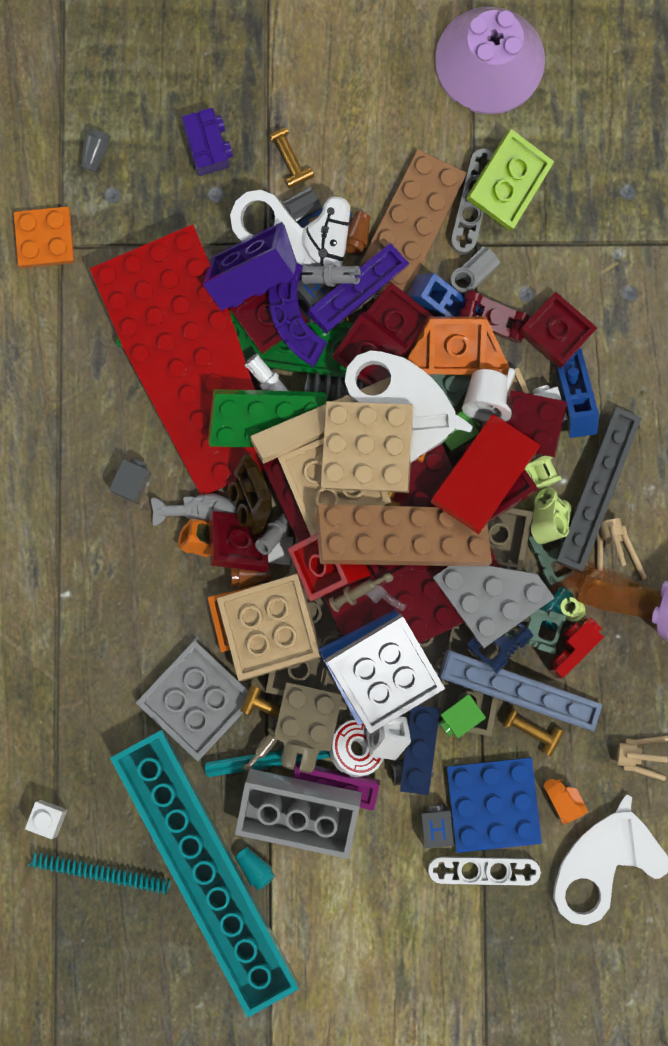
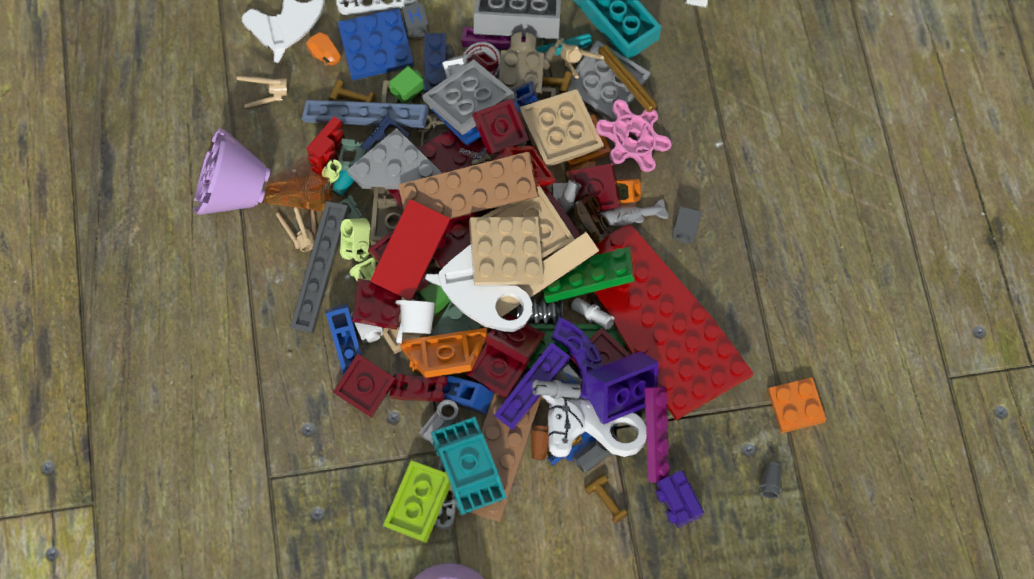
camera: 170 degrees right, 15 degrees down
none -> teal plate [431,417,507,516]
none -> dark red tile [469,52,499,72]
none -> dark red plate [472,99,529,156]
none -> clear blue plate [513,81,538,107]
none -> tan plant [561,44,604,79]
none -> bright pink plate [596,100,672,172]
none -> pearl gold axle [598,45,657,113]
none -> magenta plate [645,386,670,482]

